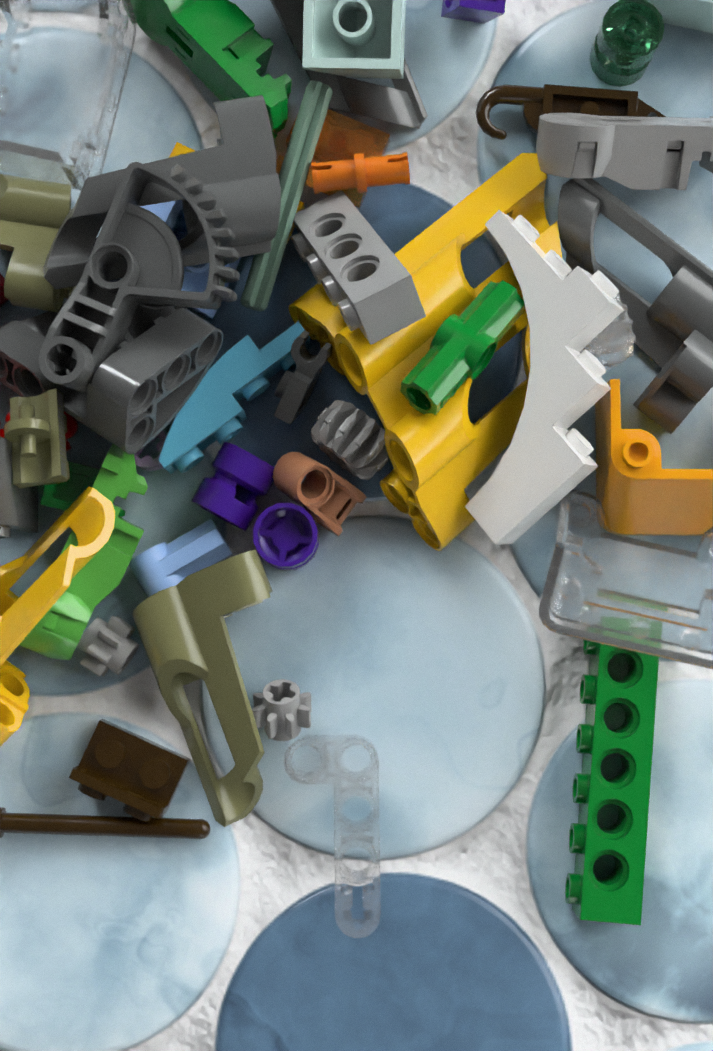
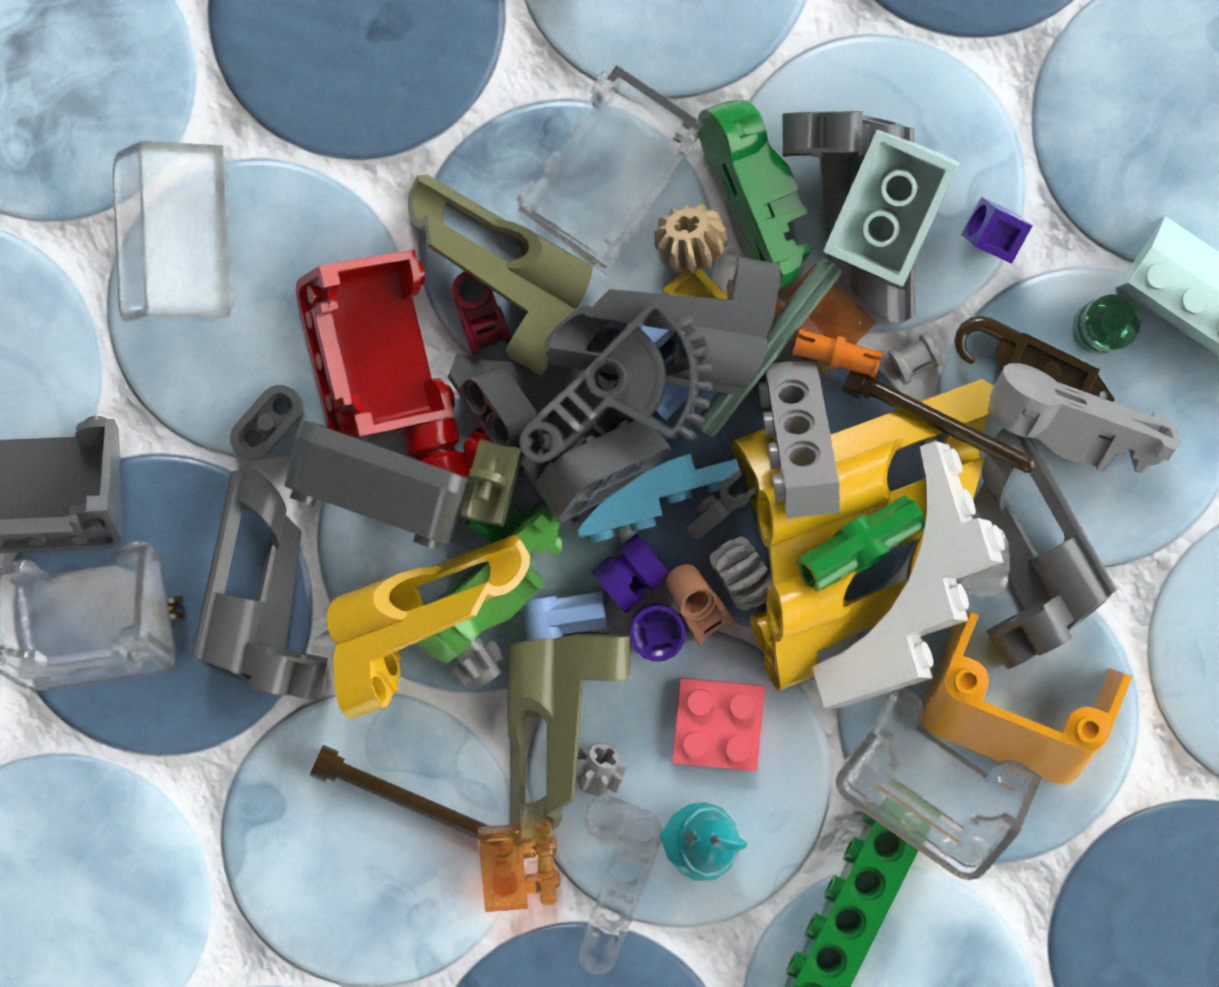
camera: 25 degrees right, 5 degrees up
dark brown bracket [69,719,190,821] -> none
none -> clear orange plate [478,820,560,912]
none -> tan gear [654,203,728,275]
none -> teal piece [659,802,748,881]
none -> coral plate [672,677,765,771]
none -> dark brown piece [842,370,1036,473]
none -> light grey bush [887,332,943,385]

